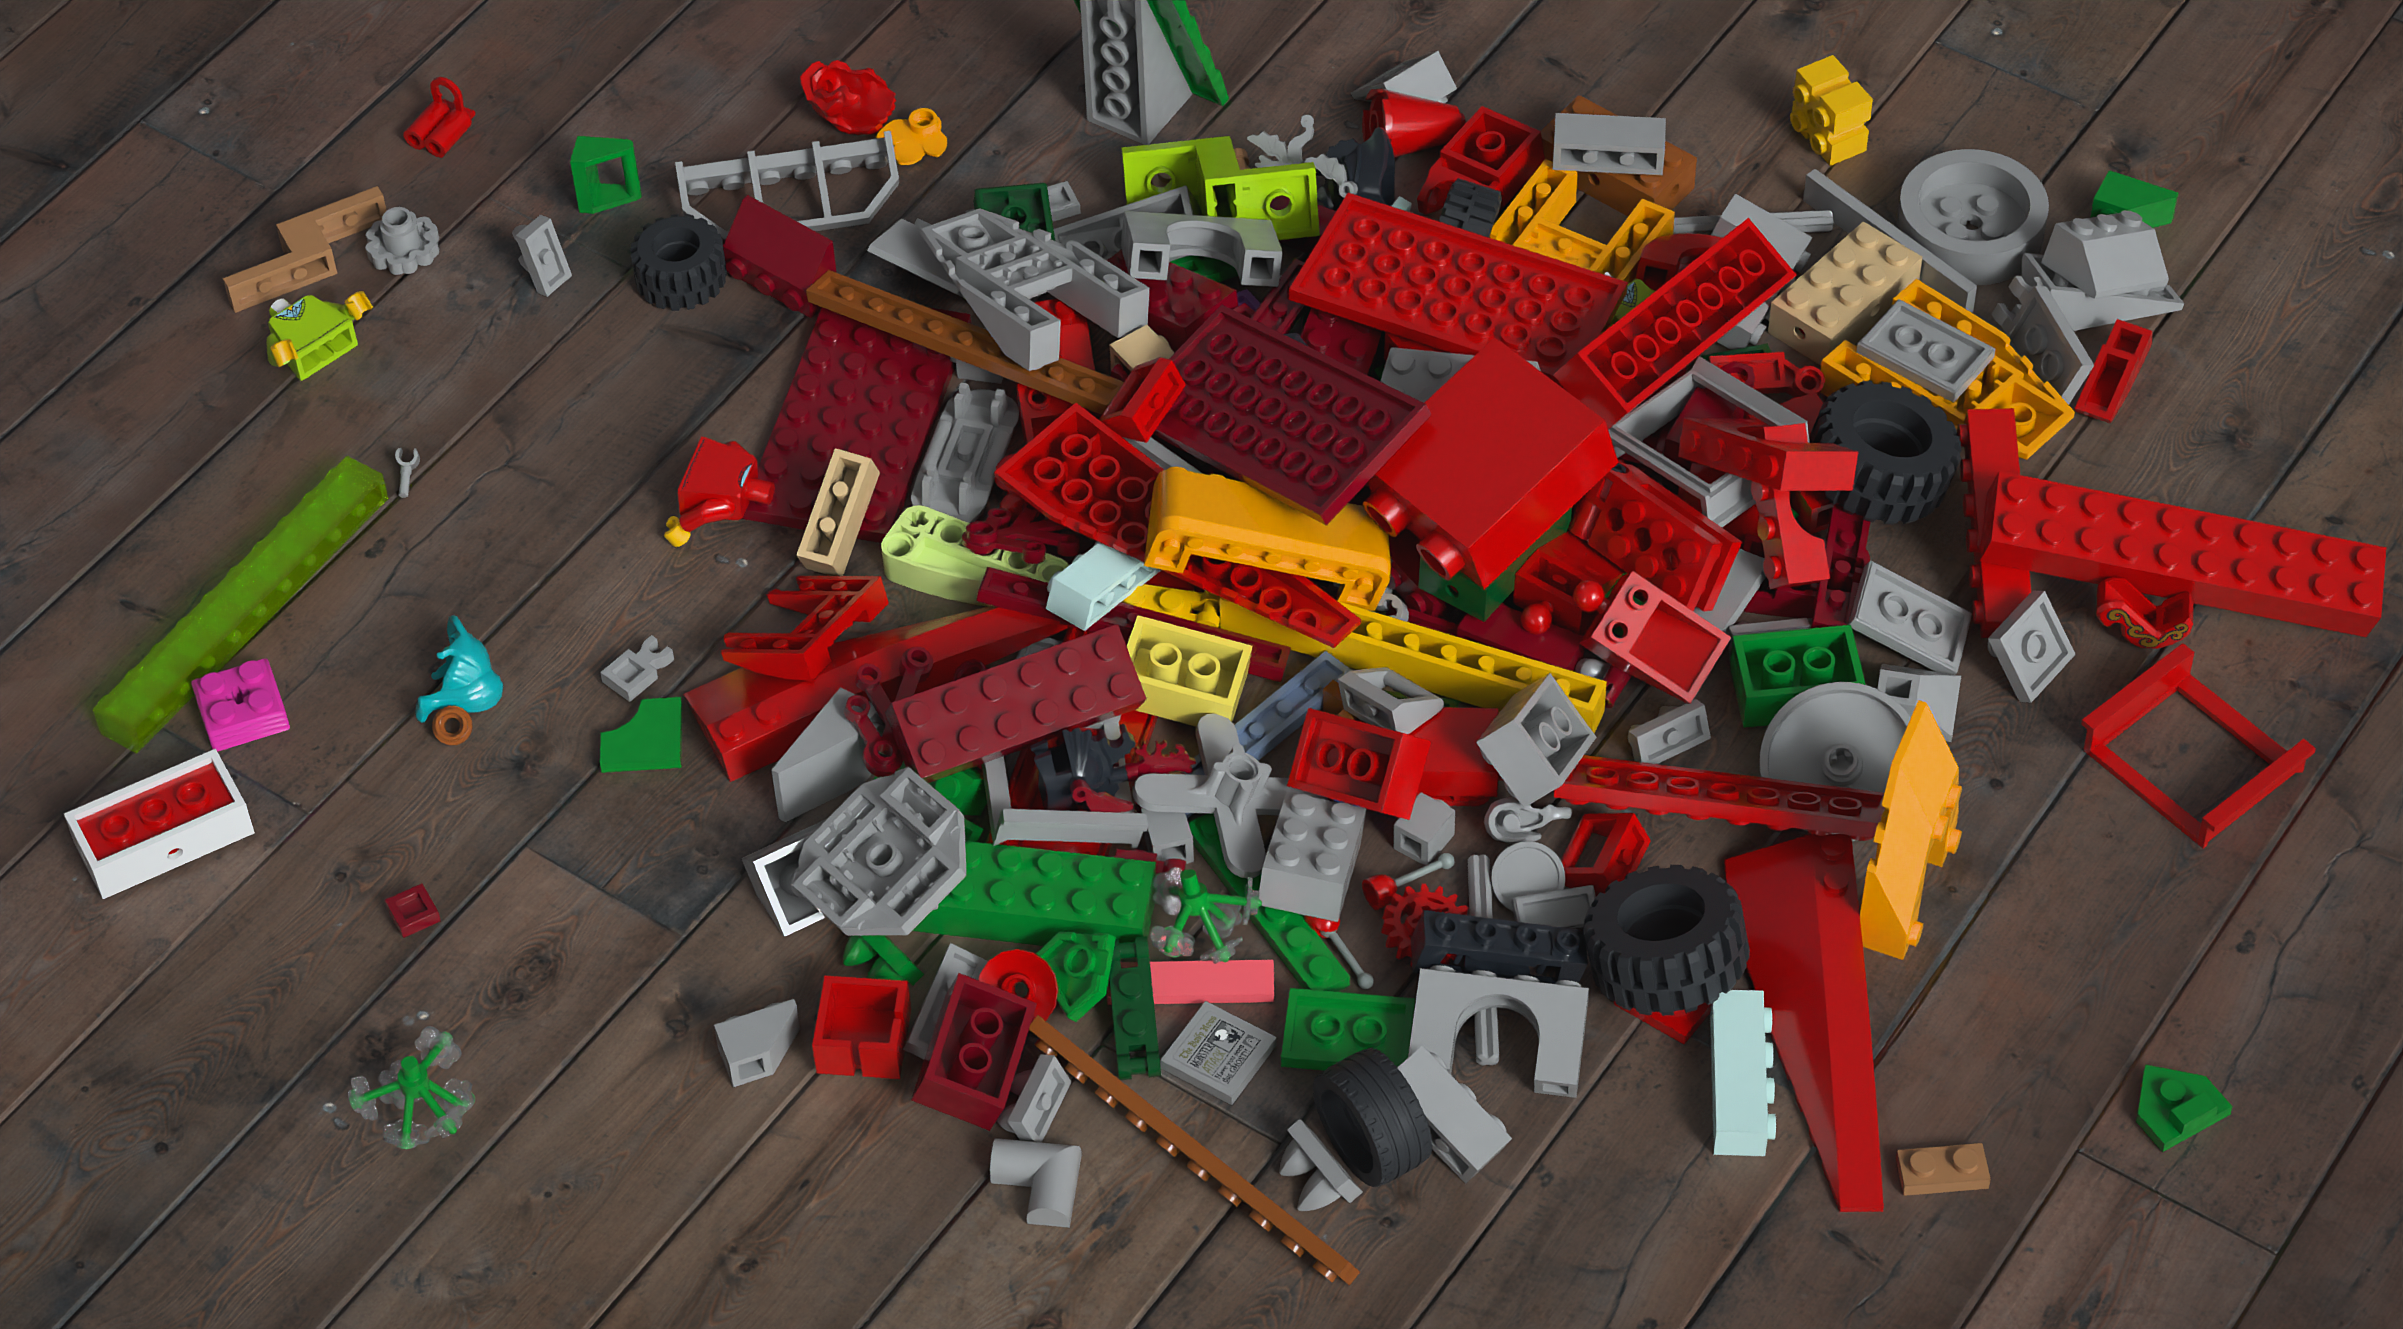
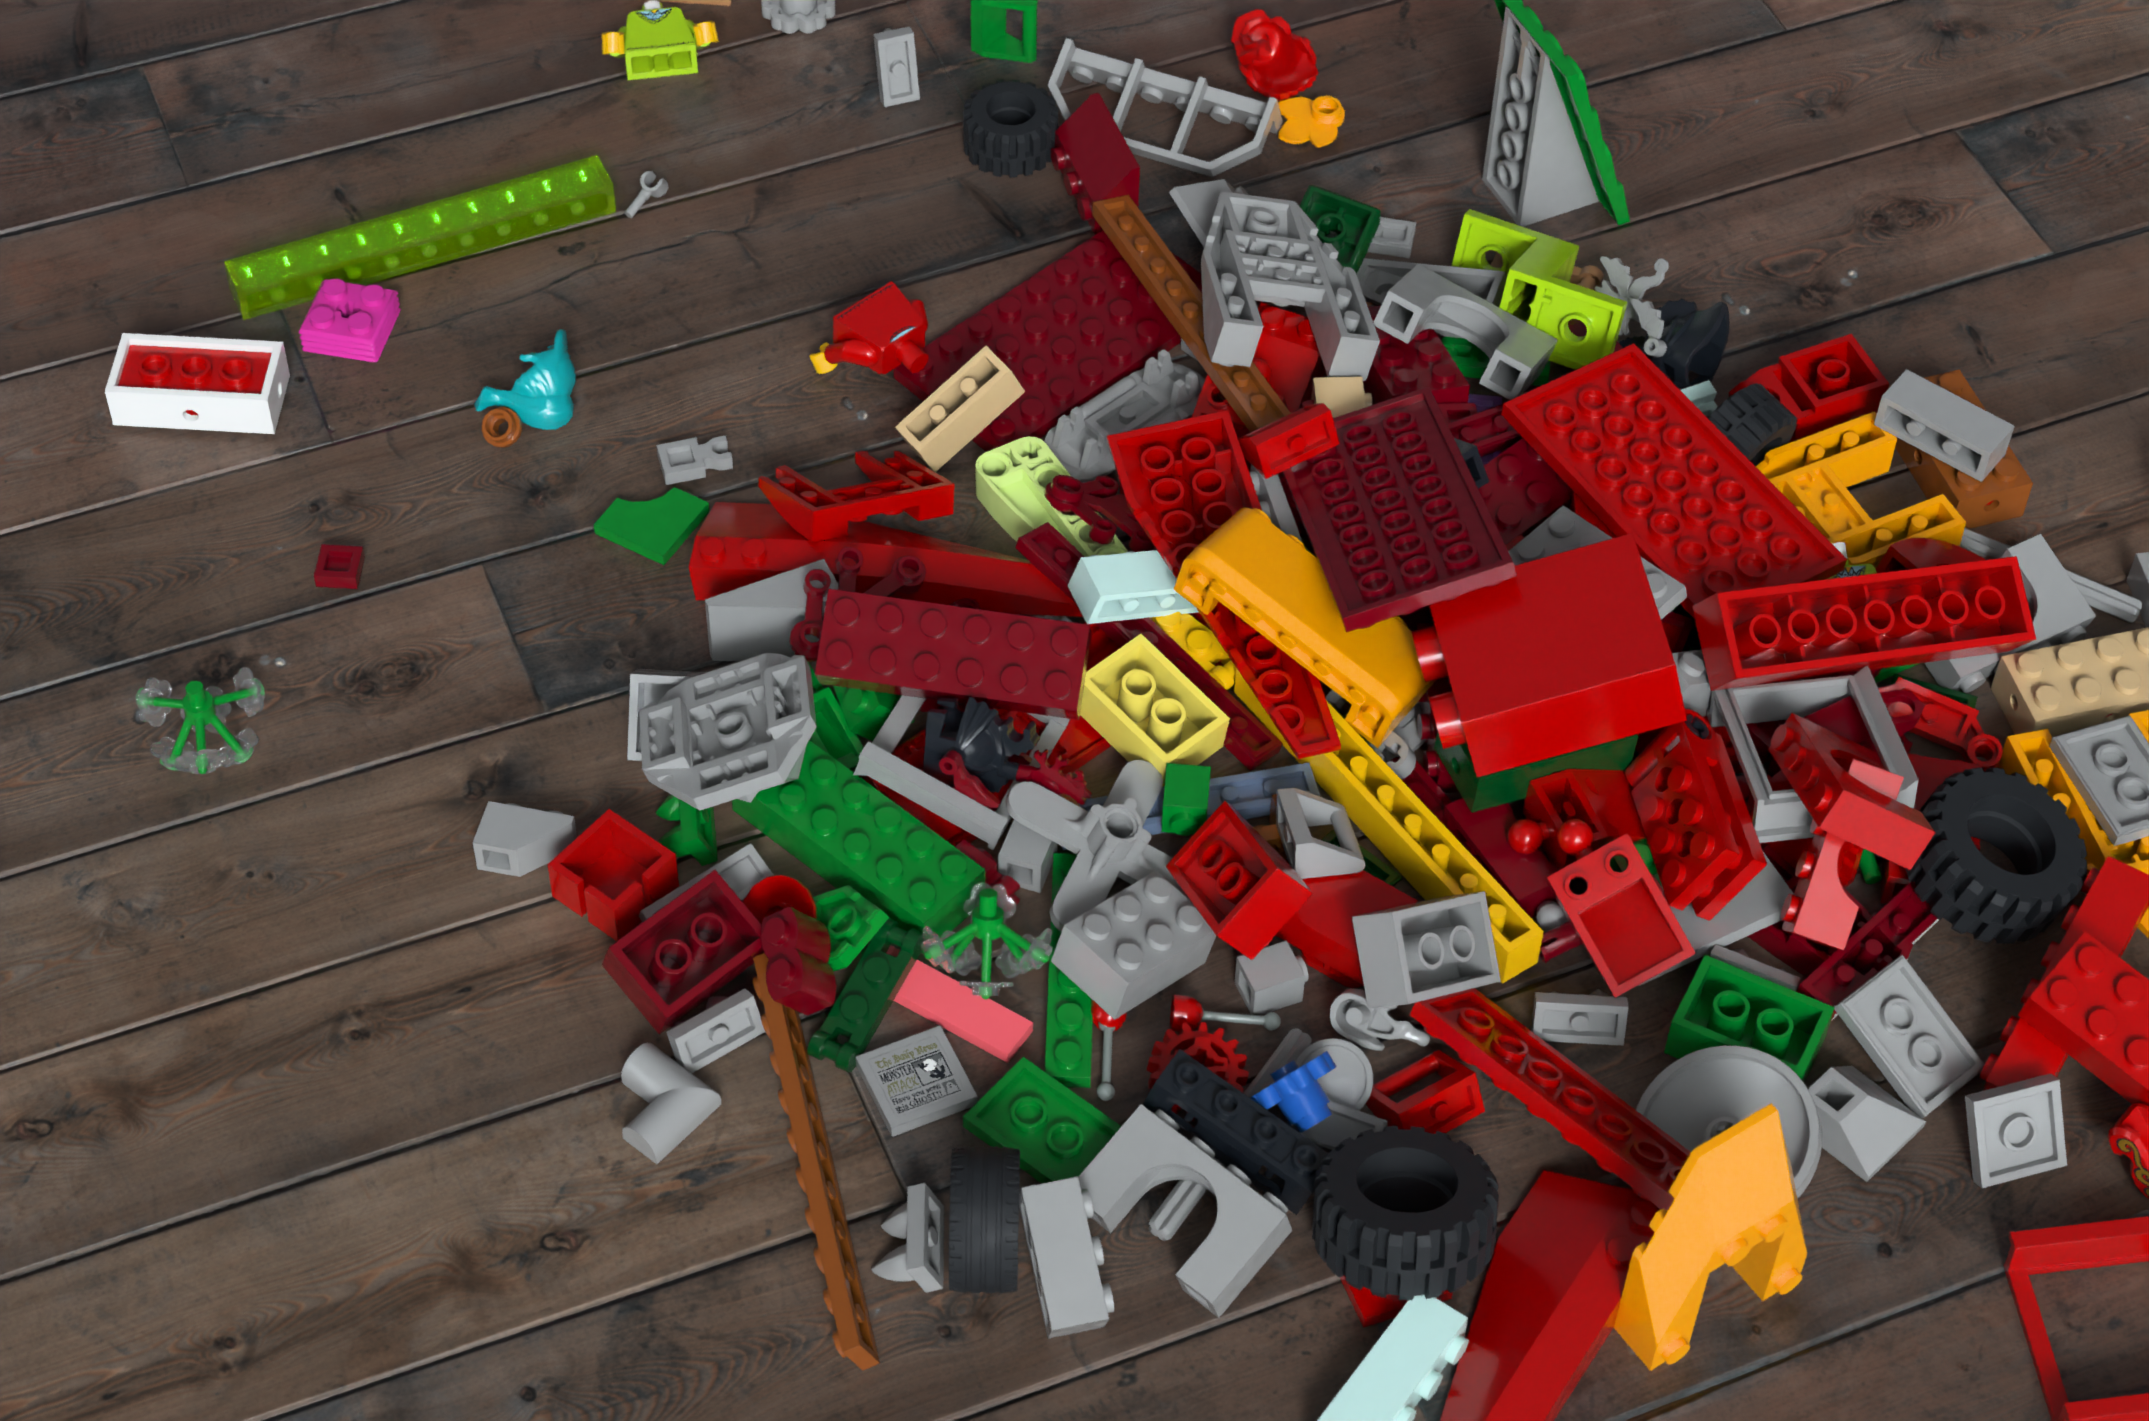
camera: 30 degrees right, 0 degrees up
light grey slope [1351,51,1457,103] -> none
red cone [1362,88,1466,157] -> none
none -> dark red brick [761,907,836,1016]
none -> green brick [1161,763,1211,836]
none -> blue plant [1250,1051,1337,1134]

